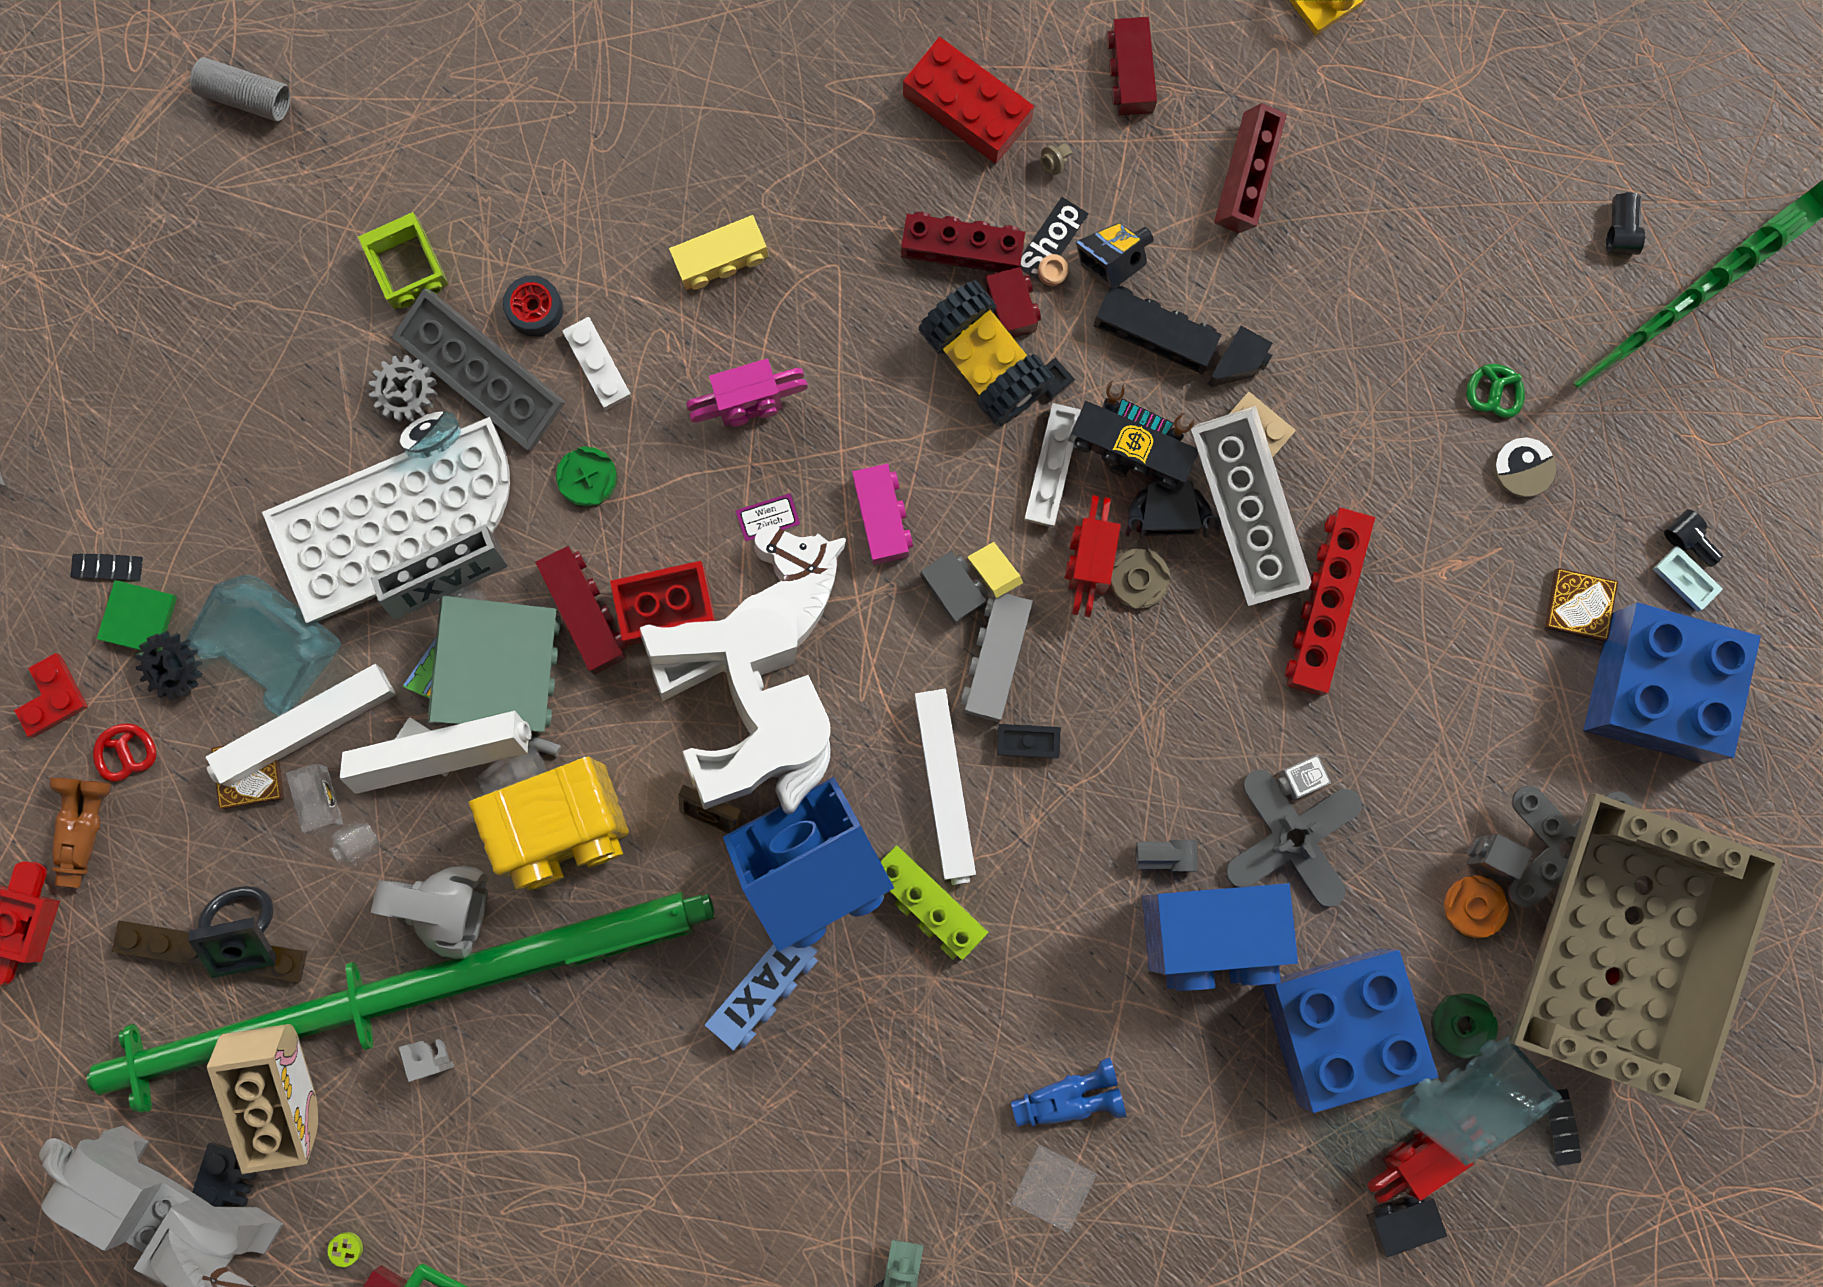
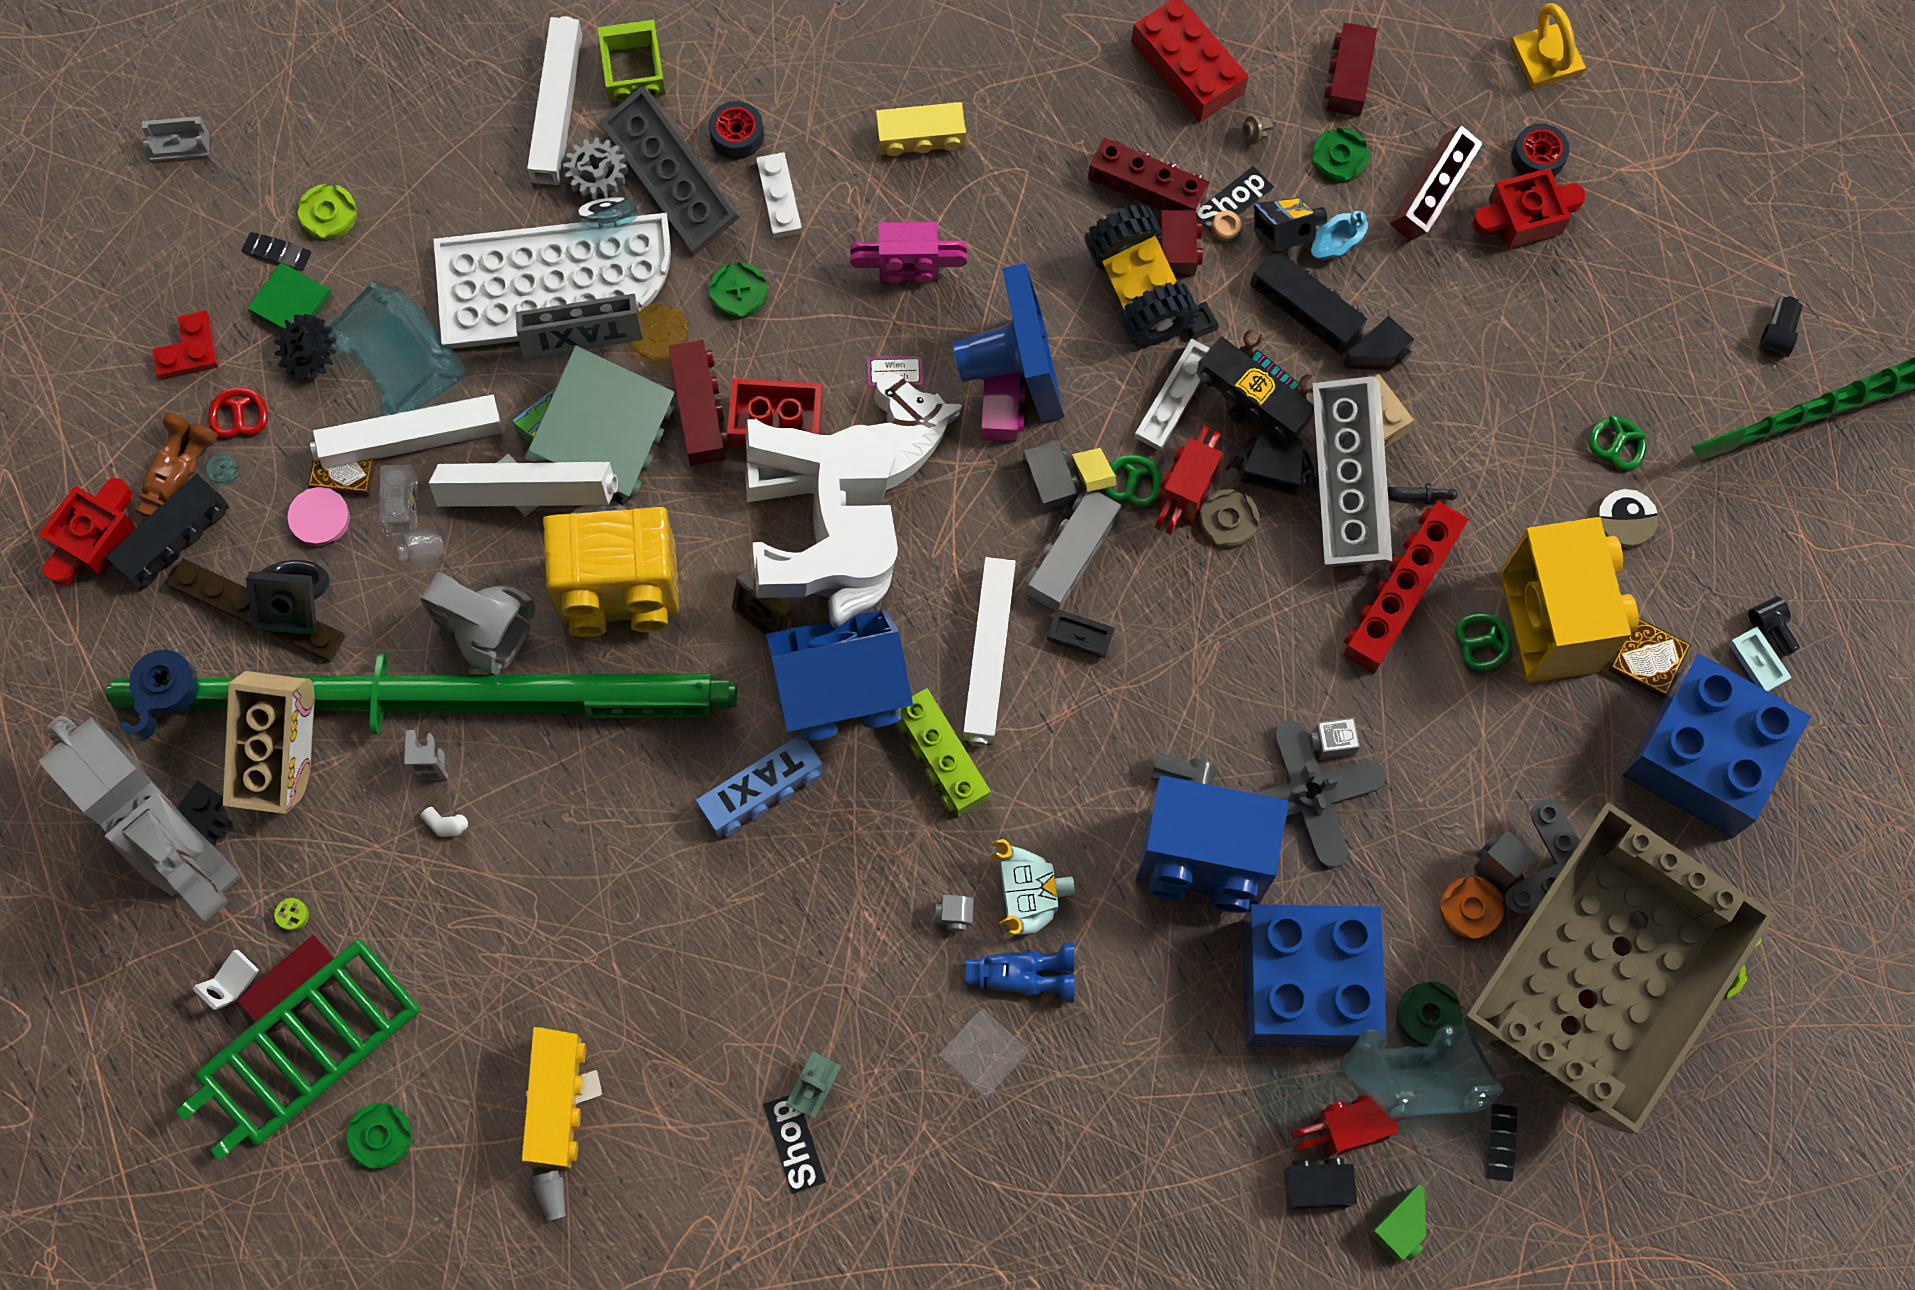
camera: 15 degrees right, 10 degrees down
none -> black brick [106,473,229,591]
none -> dark blue piece [120,650,199,740]
none -> clear light blue tile [206,453,239,485]
none -> bright pink tile [287,487,350,547]
none -> lime tile [297,184,357,240]
none -> white arm [420,806,468,837]
none -> white brick [527,16,582,185]
none -> clear yellow tile [632,304,688,361]
none -> light grey plate [934,895,974,932]
none -> blue piece [953,262,1064,423]
none -> light aqua torso [990,839,1075,939]
none -> green piece [1103,454,1162,508]
none -> green tile [1311,128,1370,183]
none -> medium azure arm [1311,211,1368,261]
none -> bright green slope [1369,1184,1426,1263]
none -> black piece [1387,483,1458,505]
none -> green piece [1455,613,1512,672]
none -> red brick [1472,168,1586,248]
none -> yellow brick [1499,517,1639,684]
none -> wheel [1511,123,1570,177]

